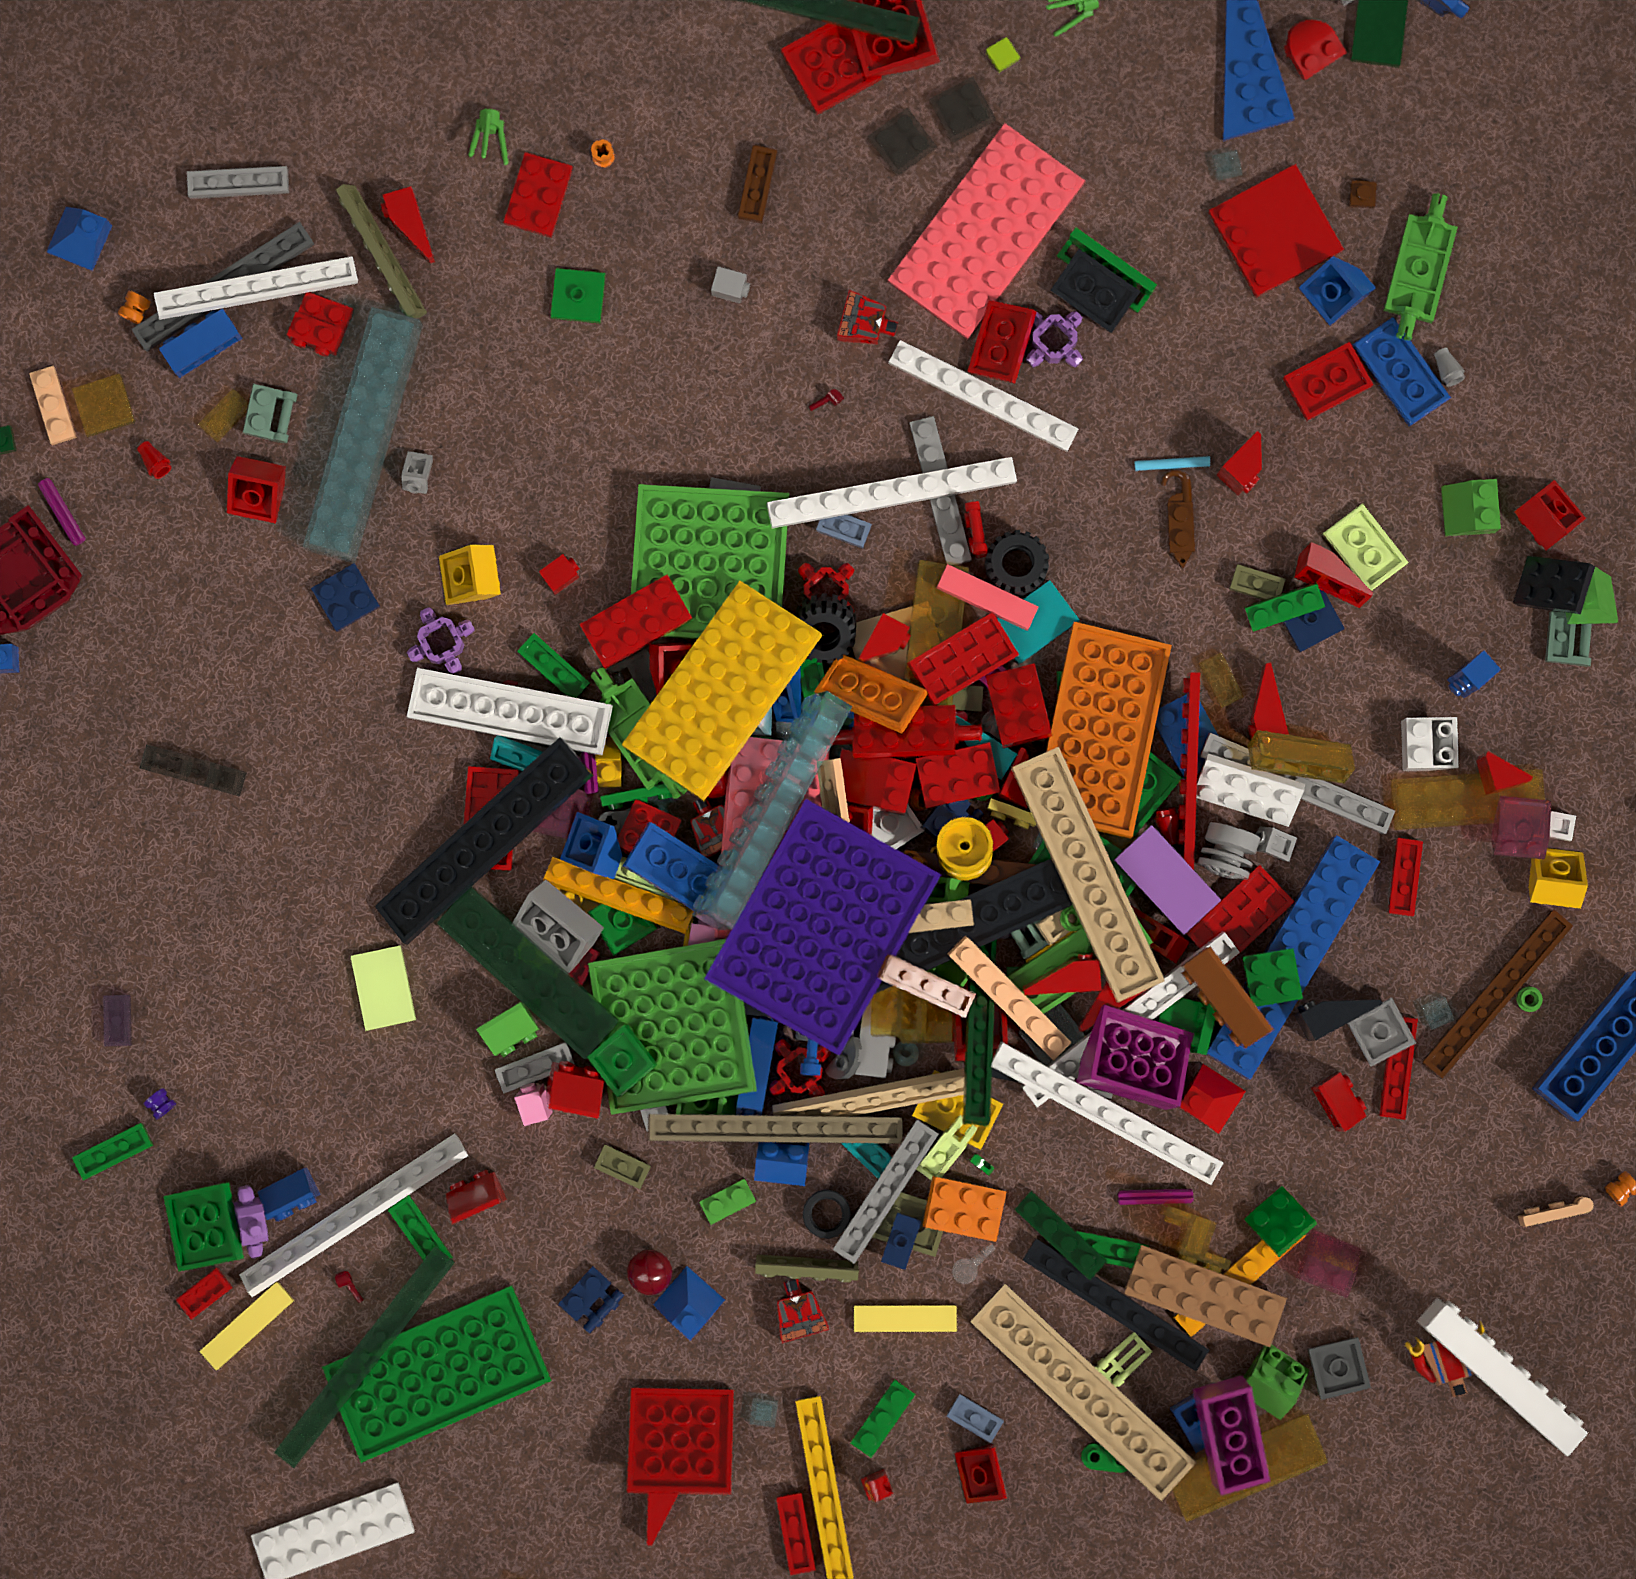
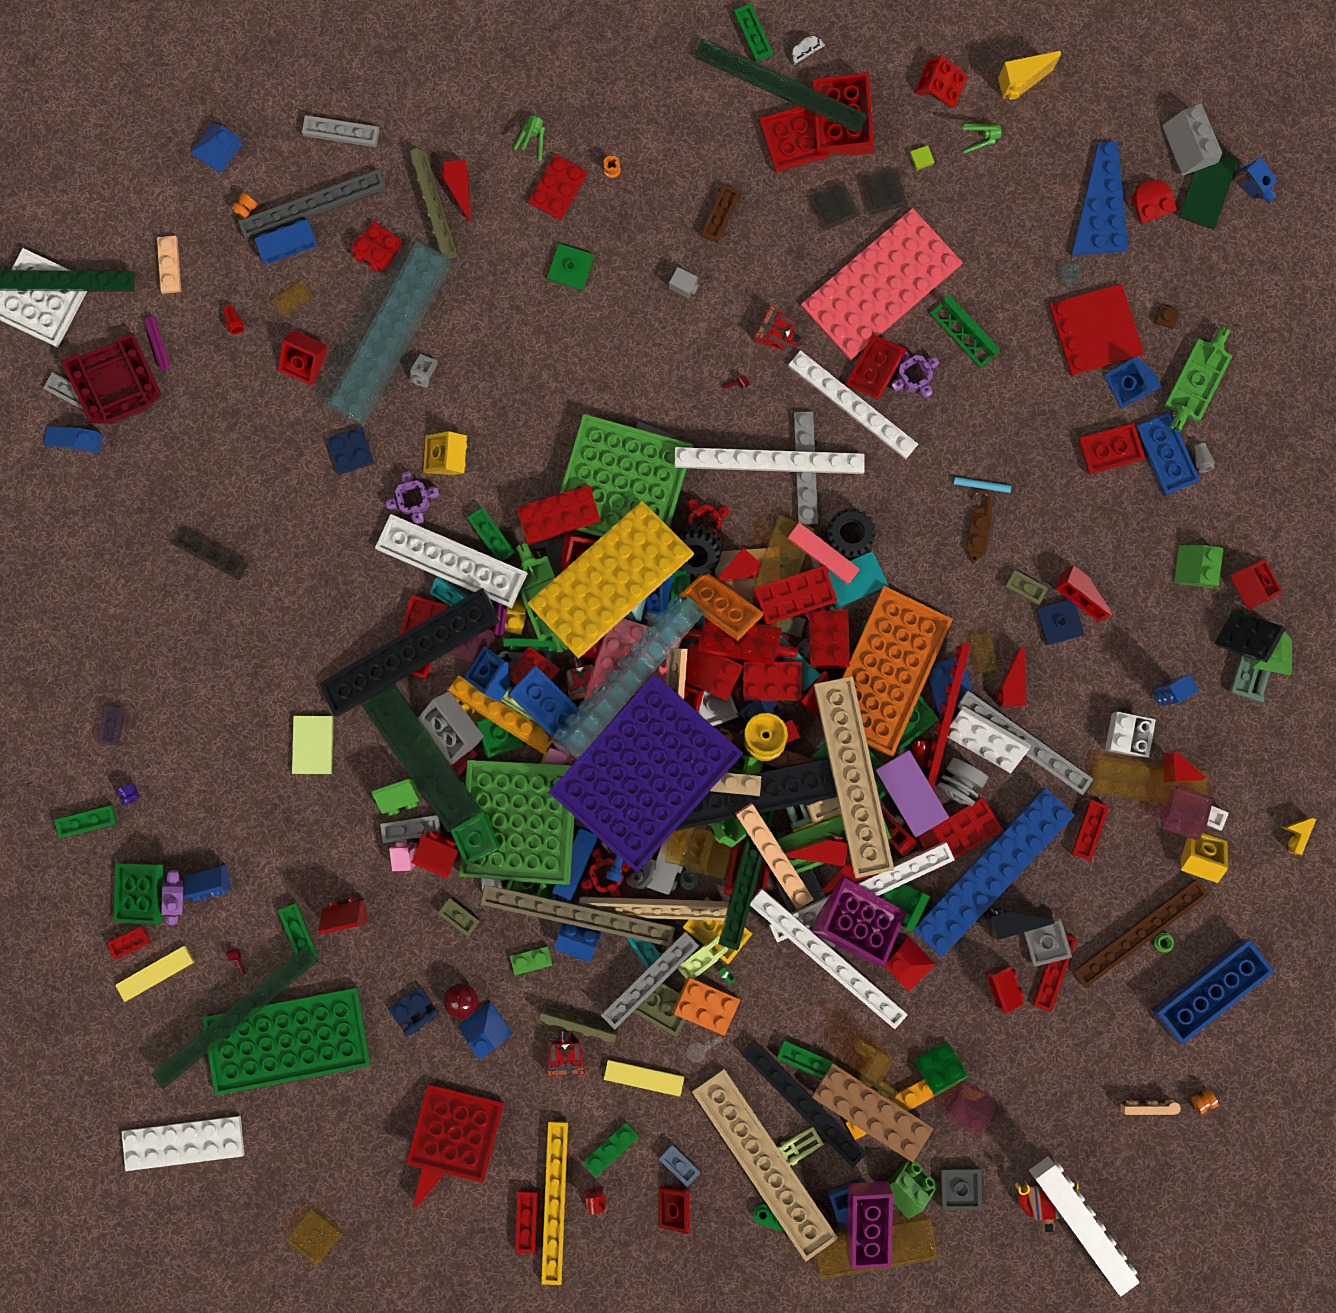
camera: 15 degrees right, 0 degrees up
clear yellow plate [72,374,136,437] -> none
white plate [154,257,358,320] -> none
white plate [239,1134,468,1297] -> none
sand green plate [242,384,297,444] -> none
red brick [539,554,580,595] -> none
clear light blue tile [749,1398,778,1428] -> none
black tyre [803,1189,851,1239] -> none
sand blue plate [816,515,872,549] -> none
tile [877,954,976,1017] -> none
dark blue plate [881,1213,921,1270] -> none
red plate [964,501,988,558] -> none
light yellow plate [987,798,1036,829] -> none
dark green plate [1014,1191,1107,1280] -> none
black plate [1050,249,1141,333] -> none
bright green plate [1060,906,1083,931] -> none
magenta axle [1118,1189,1194,1205] -> none
dark orange slope [1181,946,1274,1048] -> none
red slope [1217,431,1262,496] -> none
green plate [1242,948,1303,1007] -> none
green plate [1245,582,1325,632] -> none
clear yellow brick [1248,730,1355,784] -> none
light grey bracket [1255,826,1297,862] -> none
yellowish green tile [1322,503,1409,591] -> none
clear light blue tile [1421,997,1455,1030] -> none

